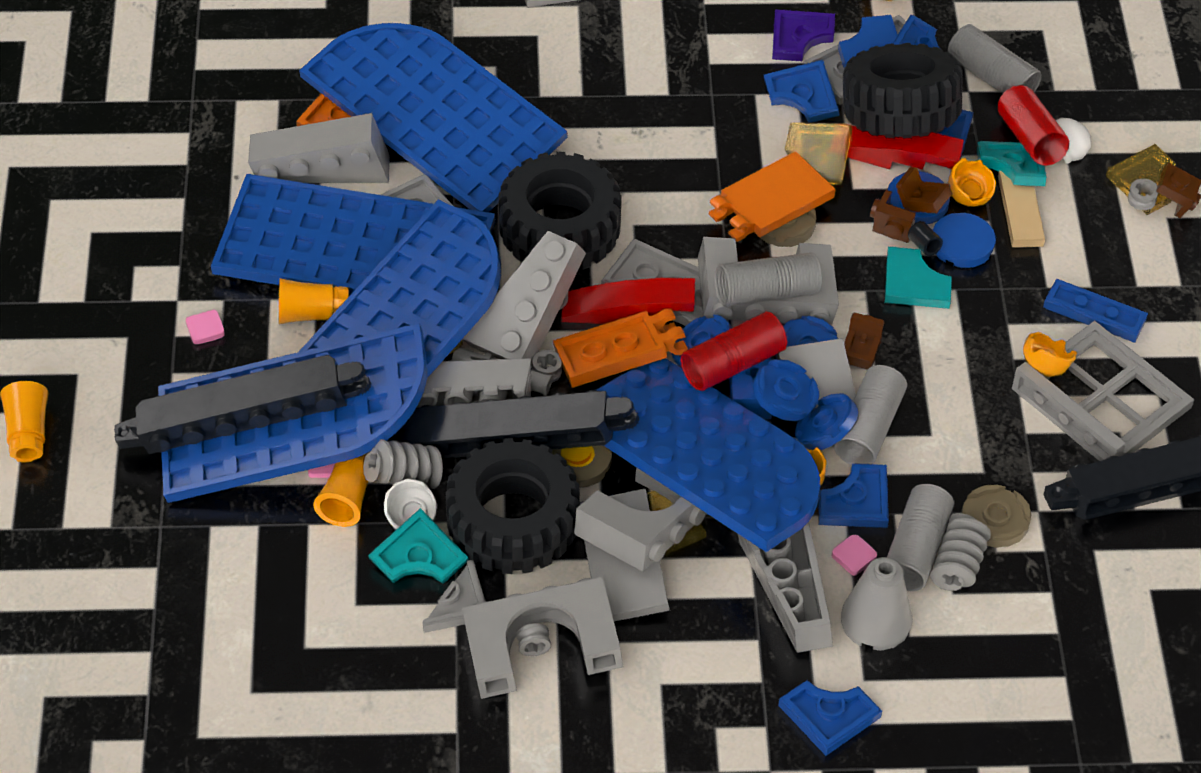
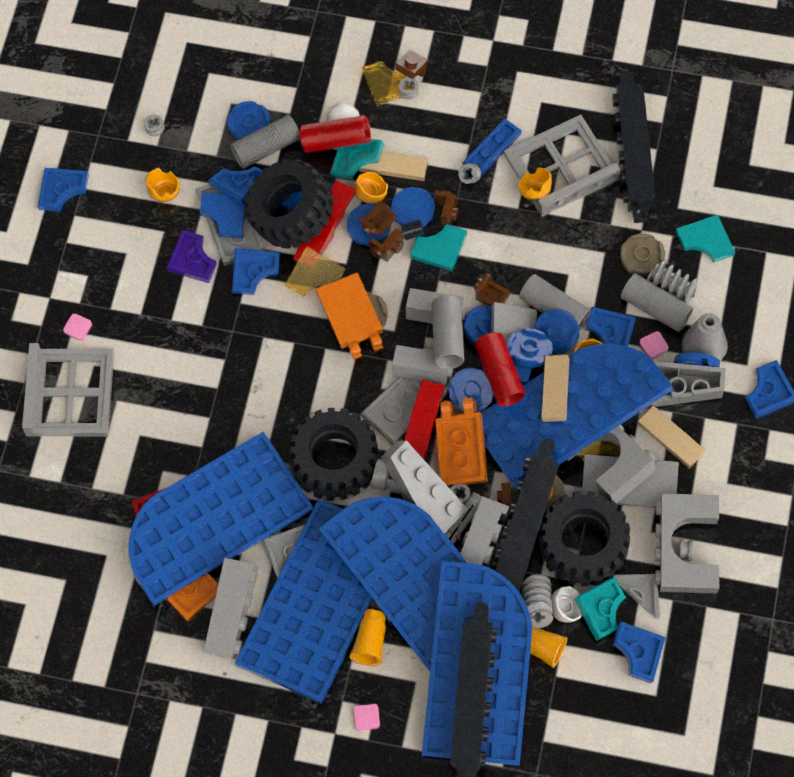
camera: 70 degrees left, 15 degrees up
none -> blue tile [227,101,270,140]
none -> reddish brown bracket [434,190,458,227]
none -> light grey bush [459,163,481,184]
none -> tan tile [542,355,570,422]
none -> blue tile [612,621,666,684]
none -> tan tile [637,406,705,469]
none -> blue tile [674,353,720,367]
none -> teal tile [676,215,735,263]

